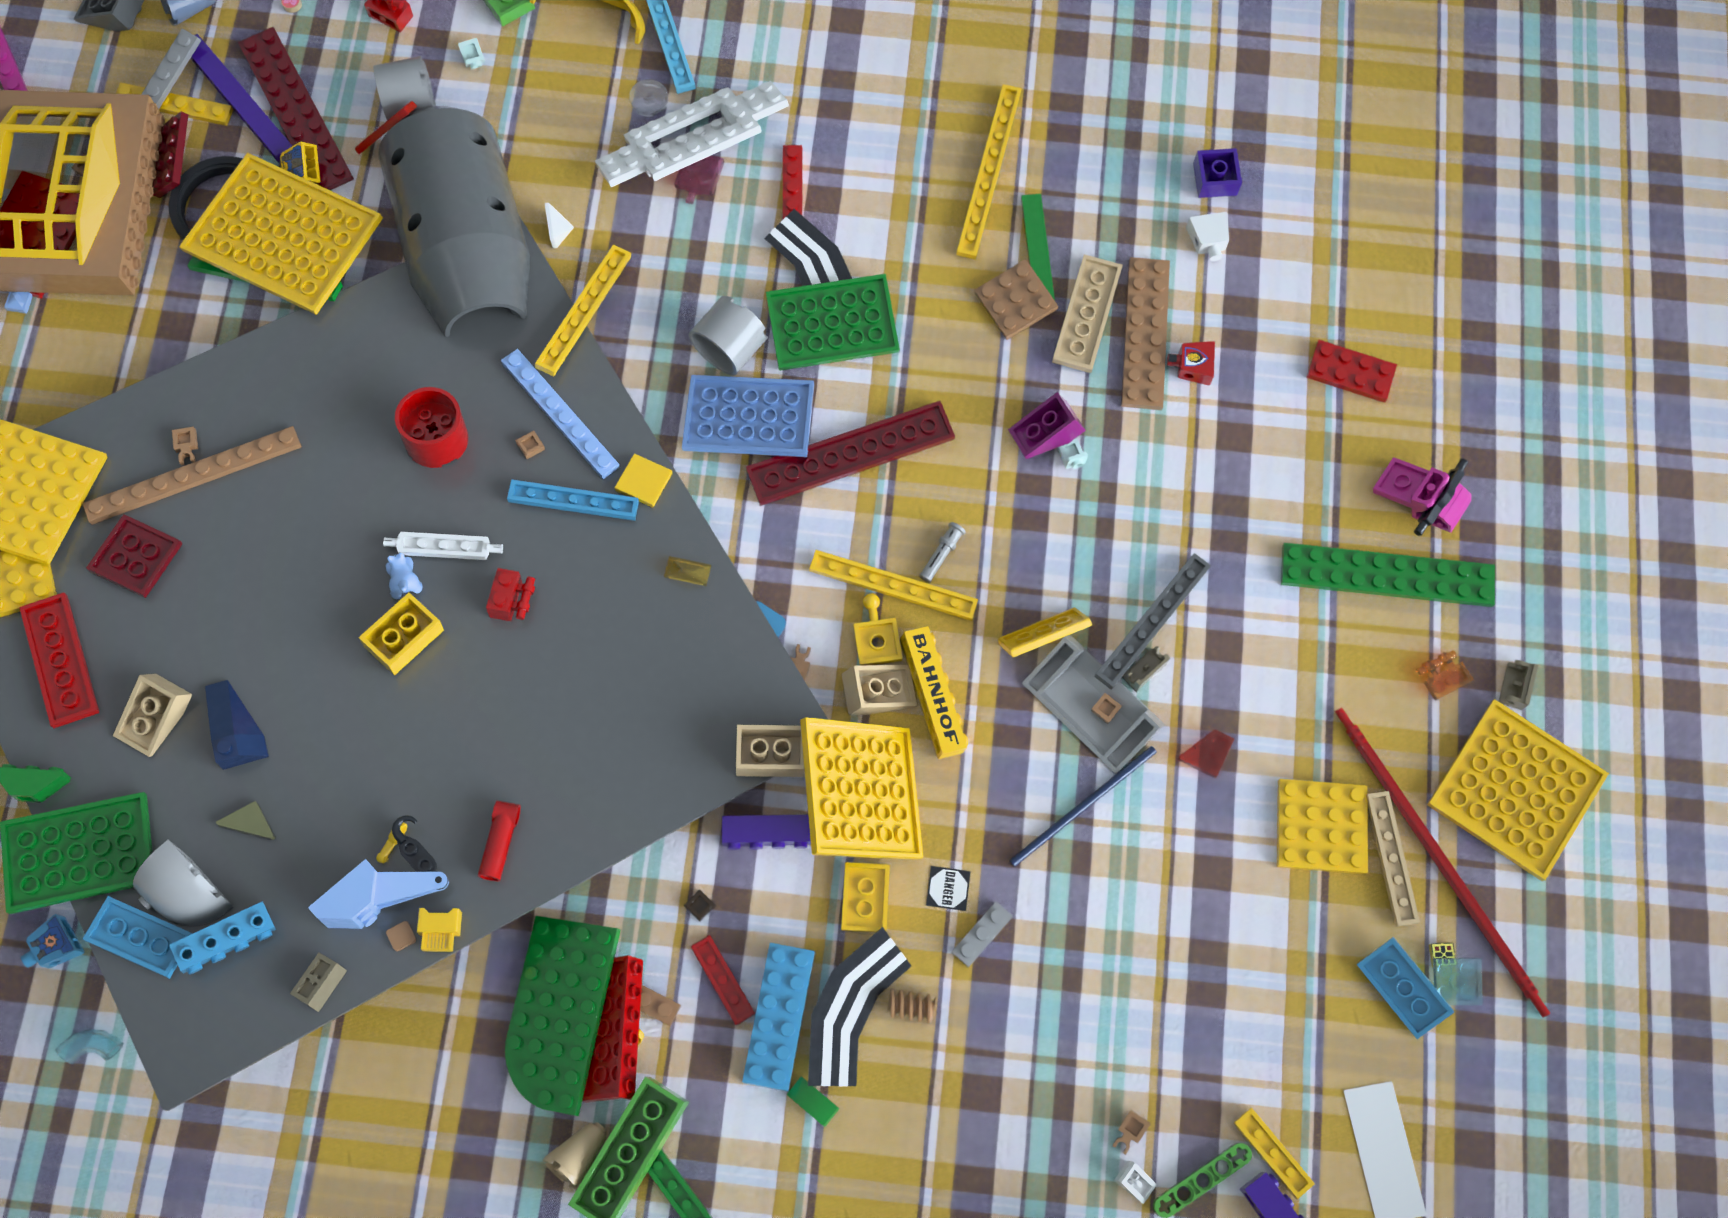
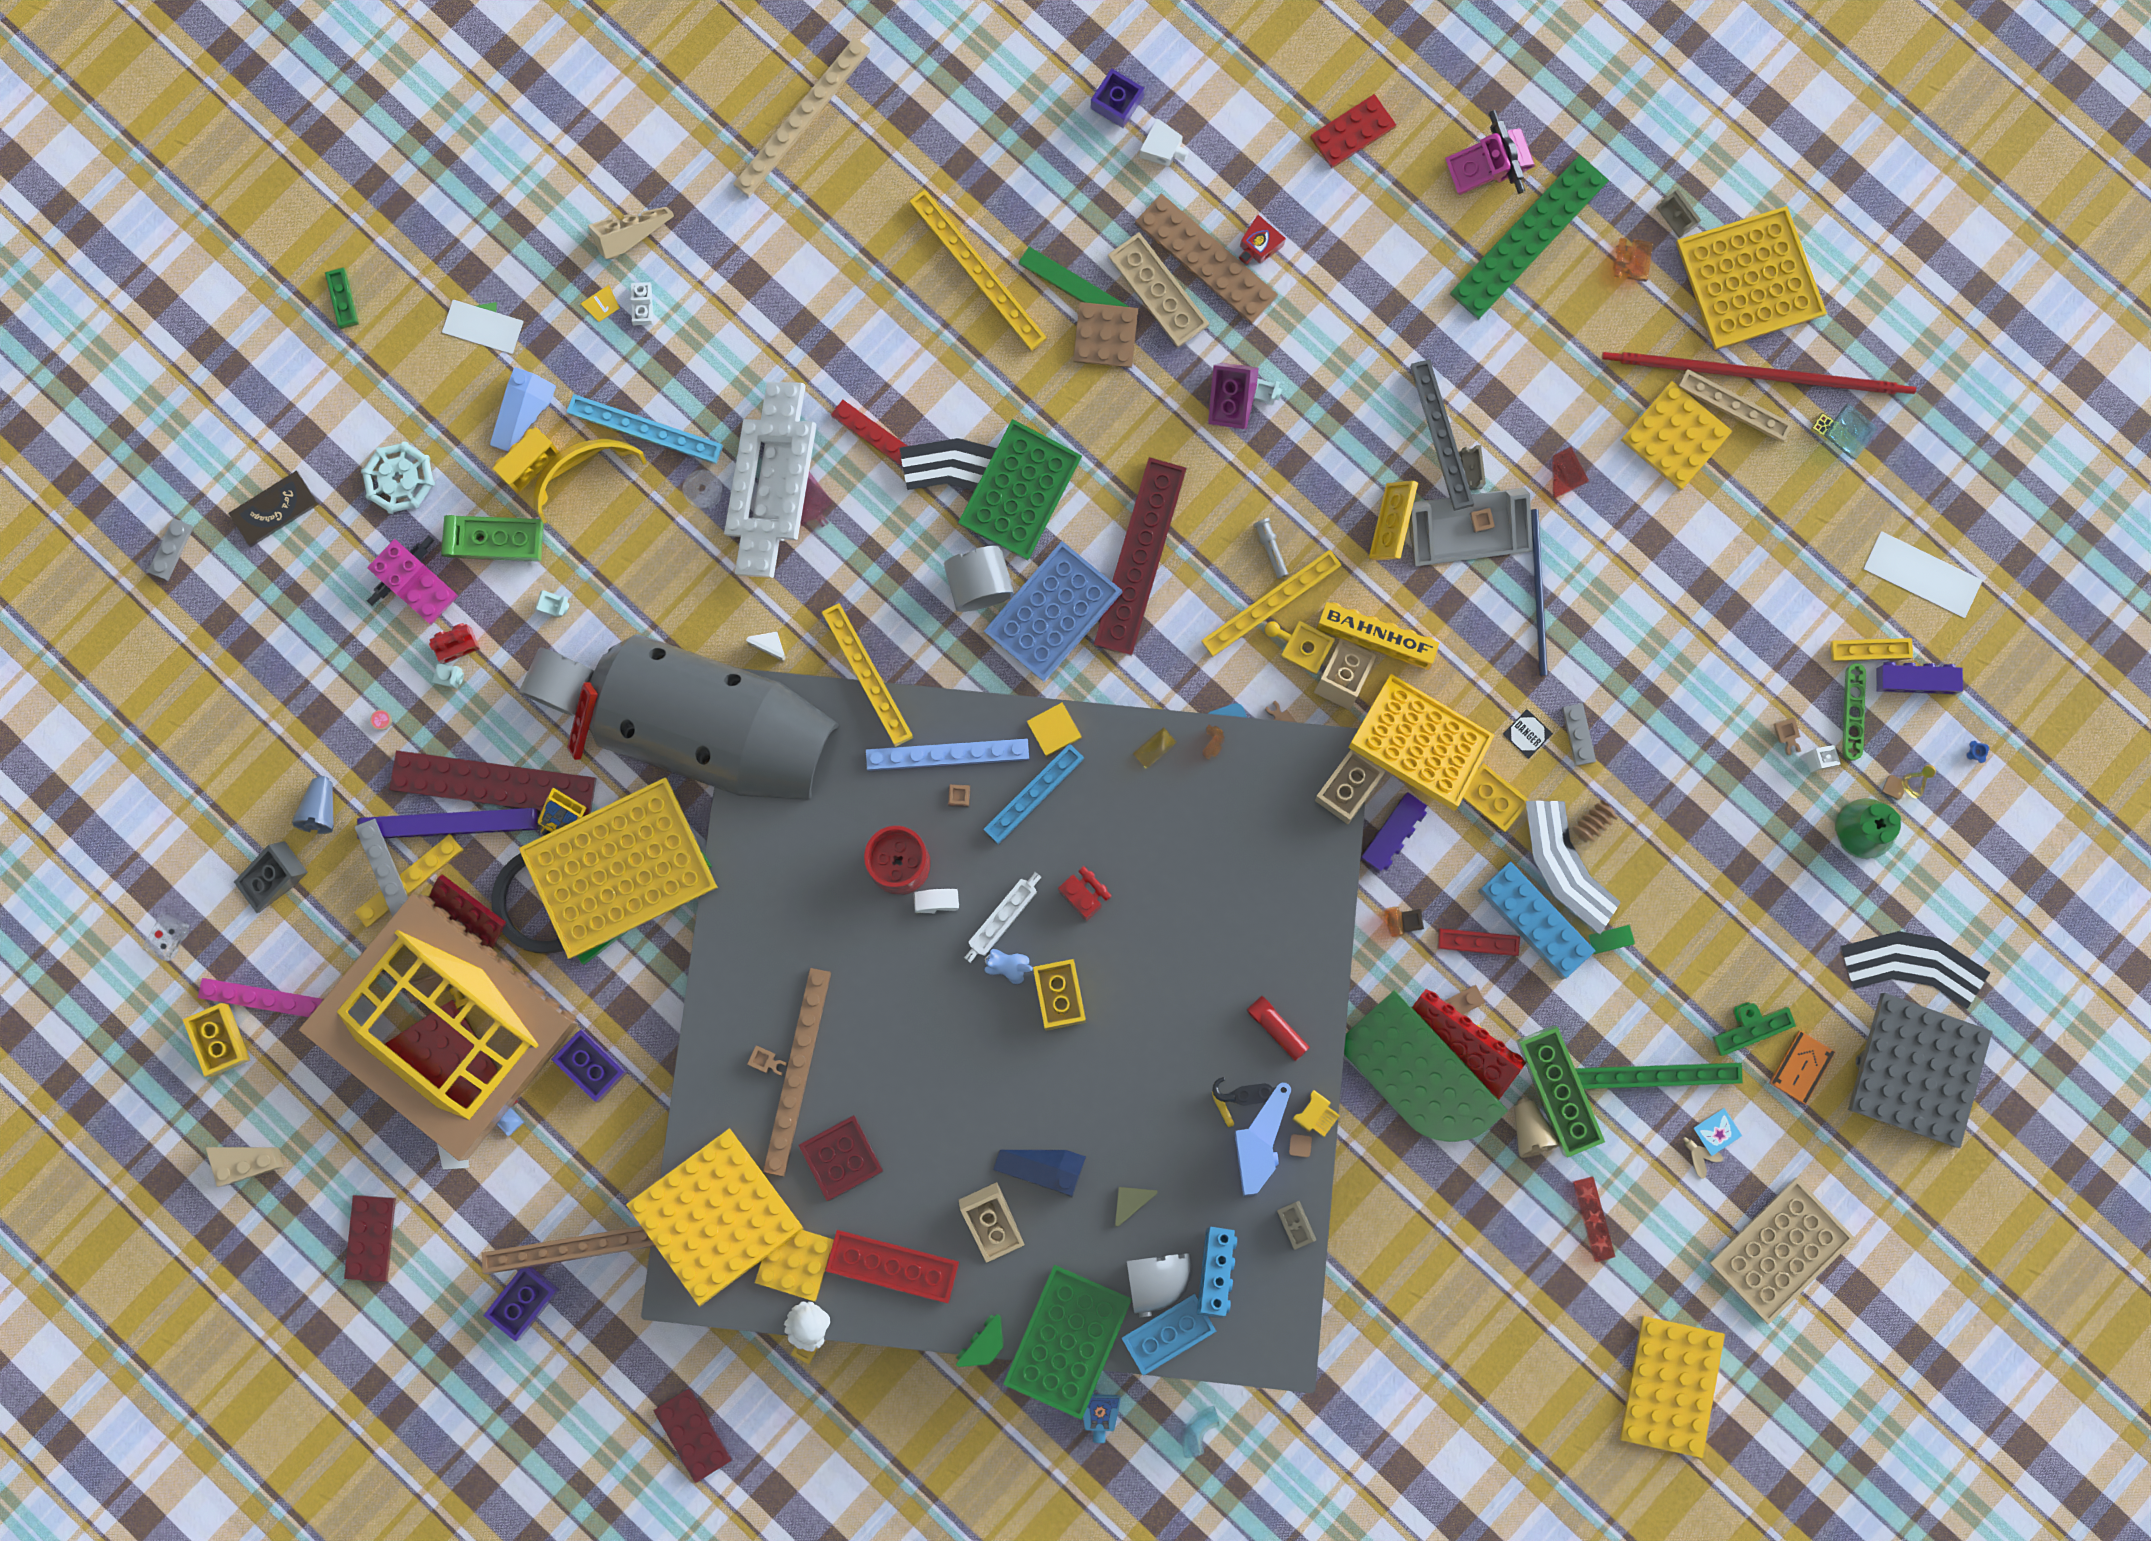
camera: 55 degrees left, 10 degrees up
dark azure plate [1357,937,1454,1039] -> none
none -> light aqua bracket [432,663,464,689]
none -> dark purple brick [551,1029,628,1102]
none -> white slope [913,889,959,914]
none -> clear orange bracket [1203,725,1225,759]
none -> clear orange cone [1382,906,1403,937]

